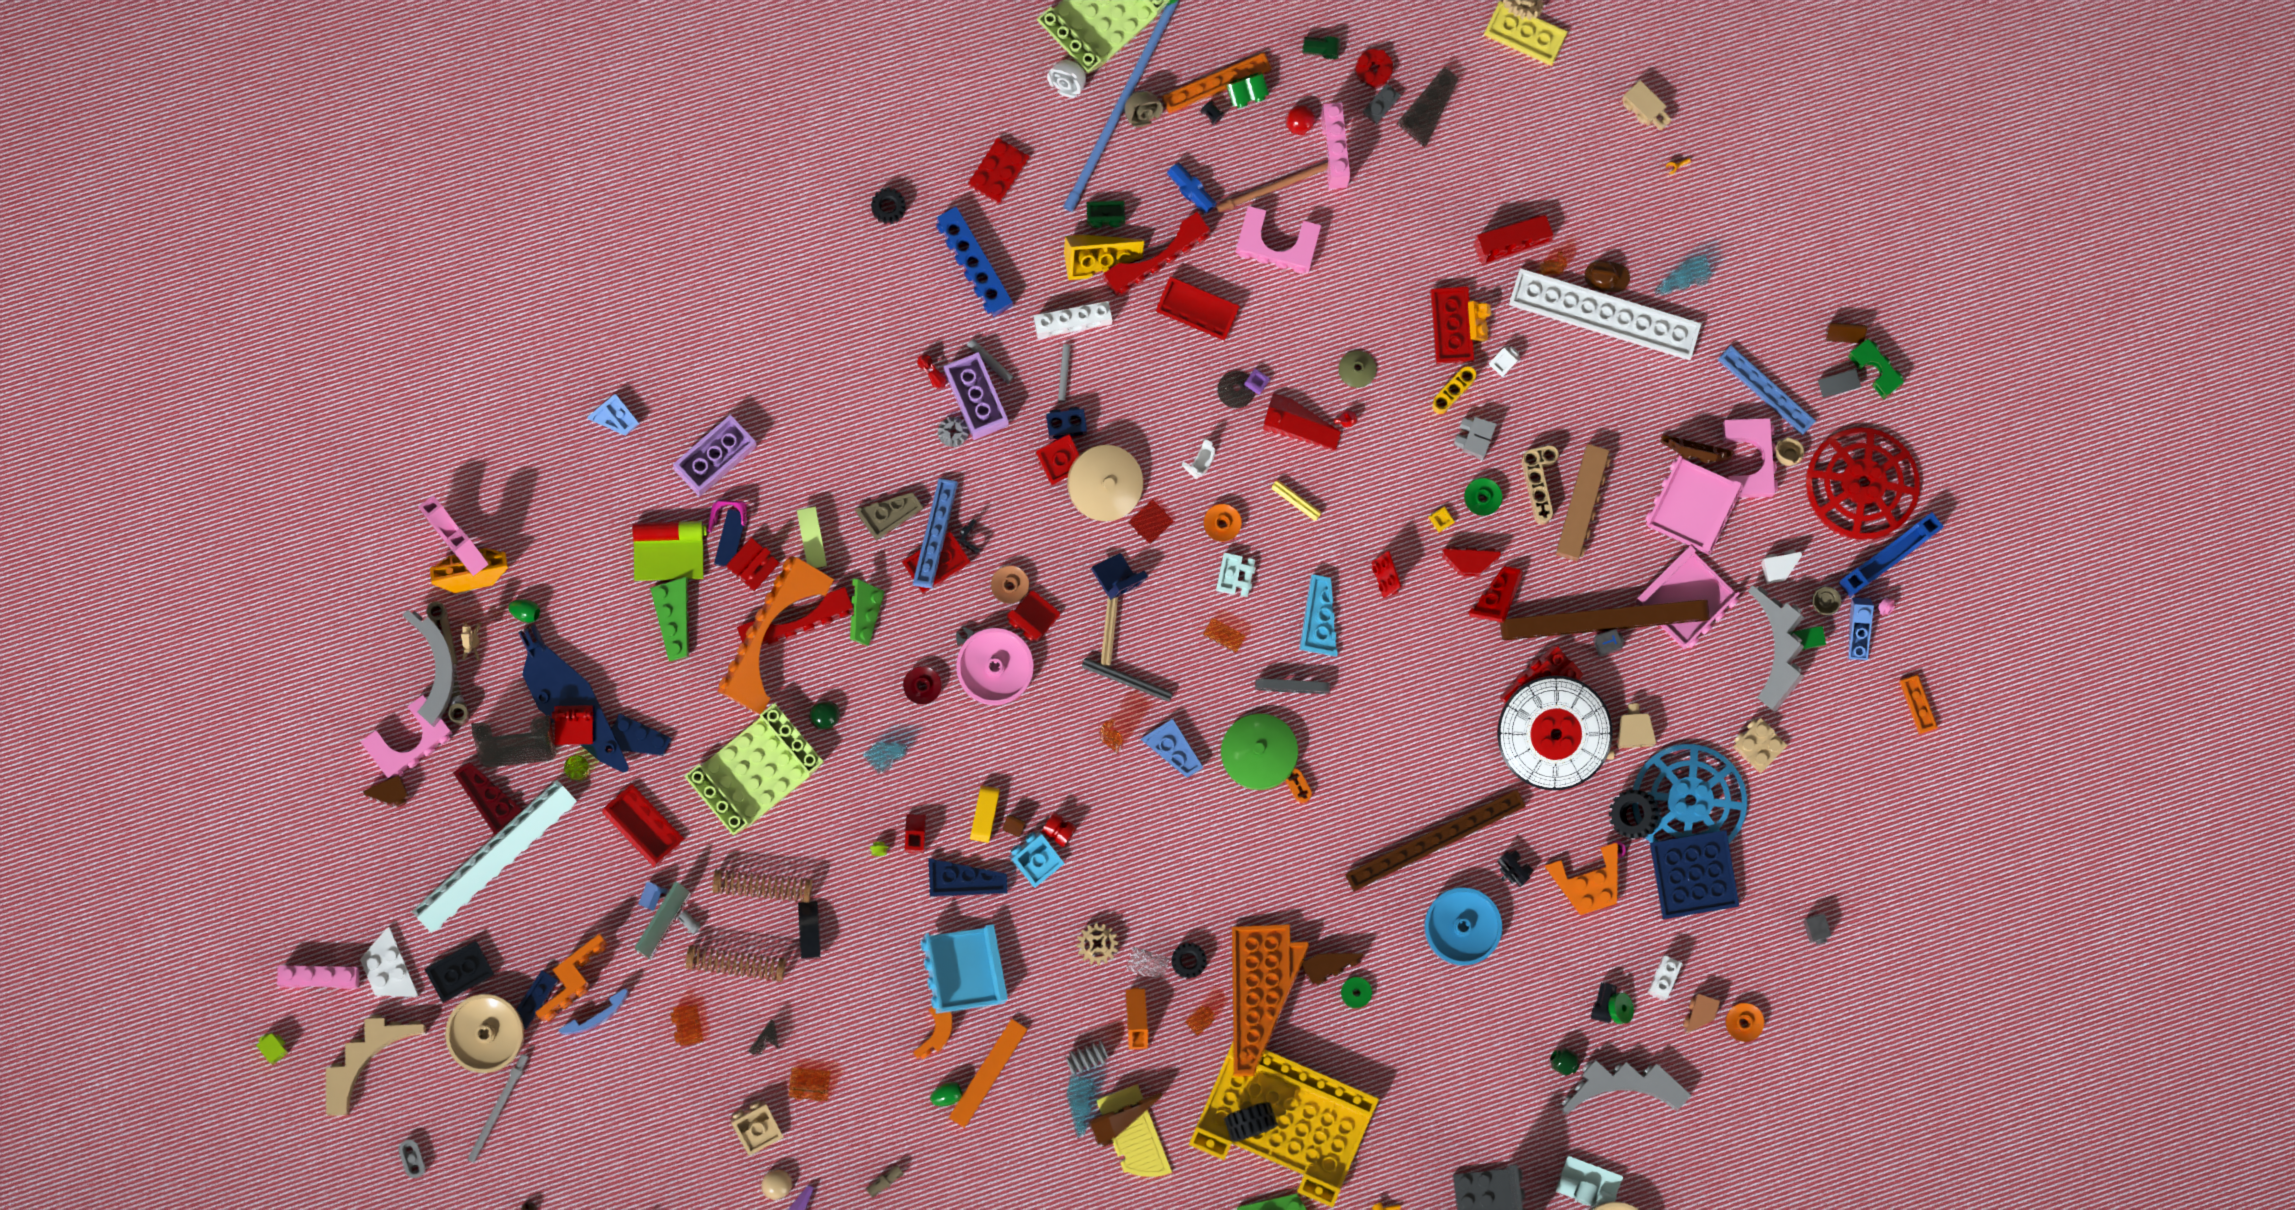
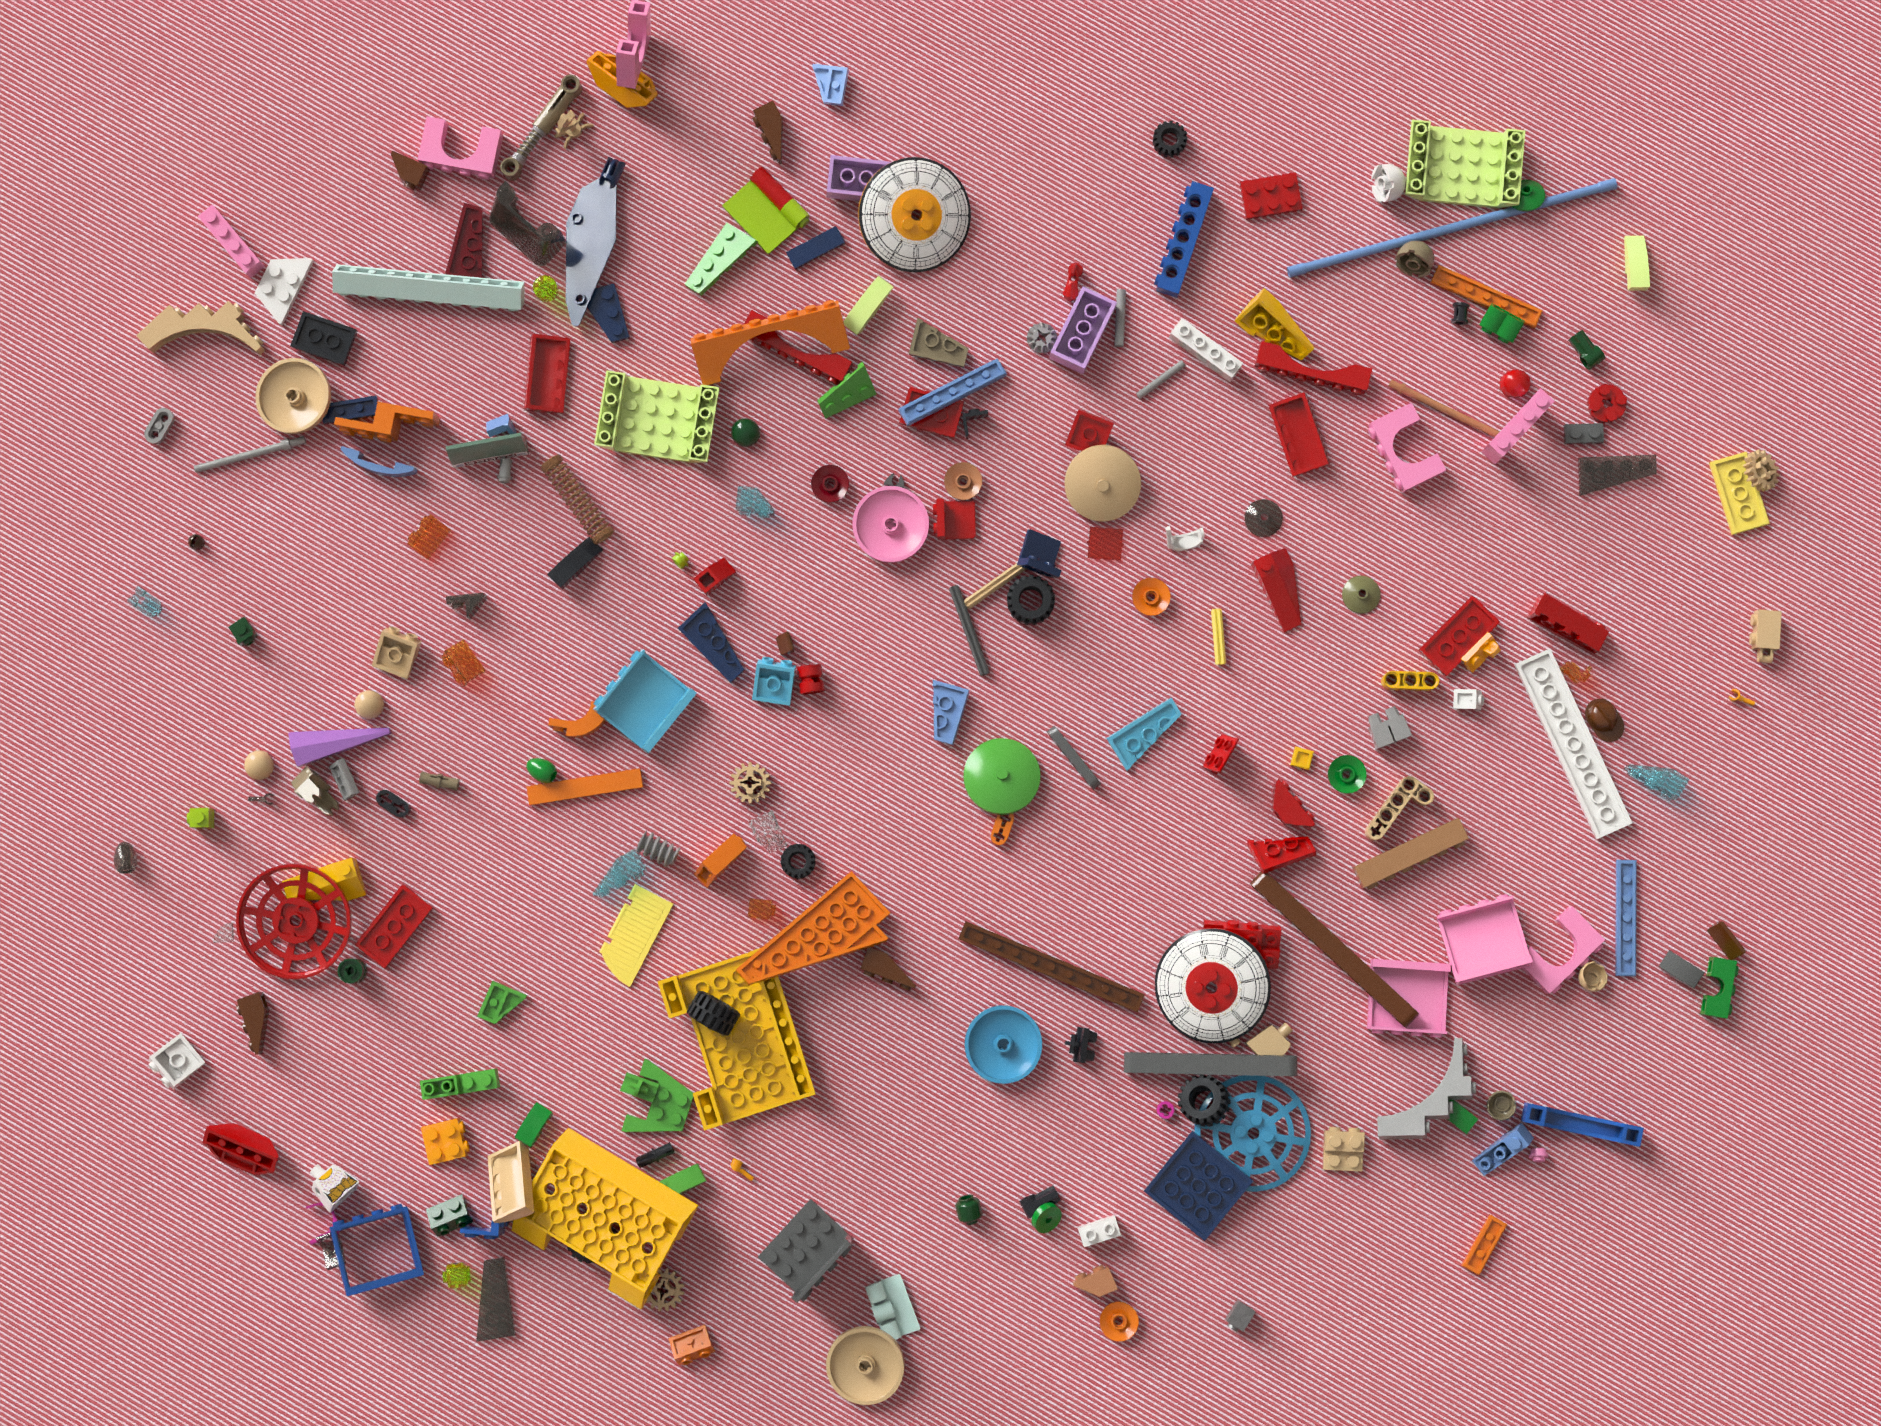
camera: 60 degrees right, 5 degrees up
lime brick [256,1033,289,1065] -> none
light grey arch [403,610,455,727] -> none
green animal [508,599,540,623] -> none
red hinge [552,705,593,745] -> none
medium nougat piece [685,945,786,983] -> none
dark pink helmet [707,500,747,533] -> none
red bracket [725,537,779,592] -> none
yellow beam [970,785,1000,843] -> none
dark blue brick [1046,407,1087,440] -> none
dark green bracket [1087,201,1125,228] -> none
reddish brown wedge [1089,1092,1163,1147] -> none
clear orange bracket [1099,718,1124,754] -> none
blue piece [1167,162,1217,215] -> none
clear orange plate [1203,617,1246,653] -> none
light aqua plate [1216,553,1256,597] -> none
medium lavender tile [1244,368,1270,395] -> none
red piece [1334,411,1357,428] -> none
green piece [1341,977,1372,1009] -> none
orange wing [1545,842,1618,915] -> none
light grey arch [1561,1060,1692,1115] -> none
flat silver brick [1593,629,1624,657] -> none
reddish brown wing [1660,434,1733,463] -> none
white slope [1761,550,1802,584] -> none
red dish [1805,427,1920,540] -> none
none -> reddish brown slope [752,101,783,165]
none -> dish [858,157,971,272]
none -> black tyre [1007,575,1055,625]
none -> dark grey beam [1124,1052,1297,1076]

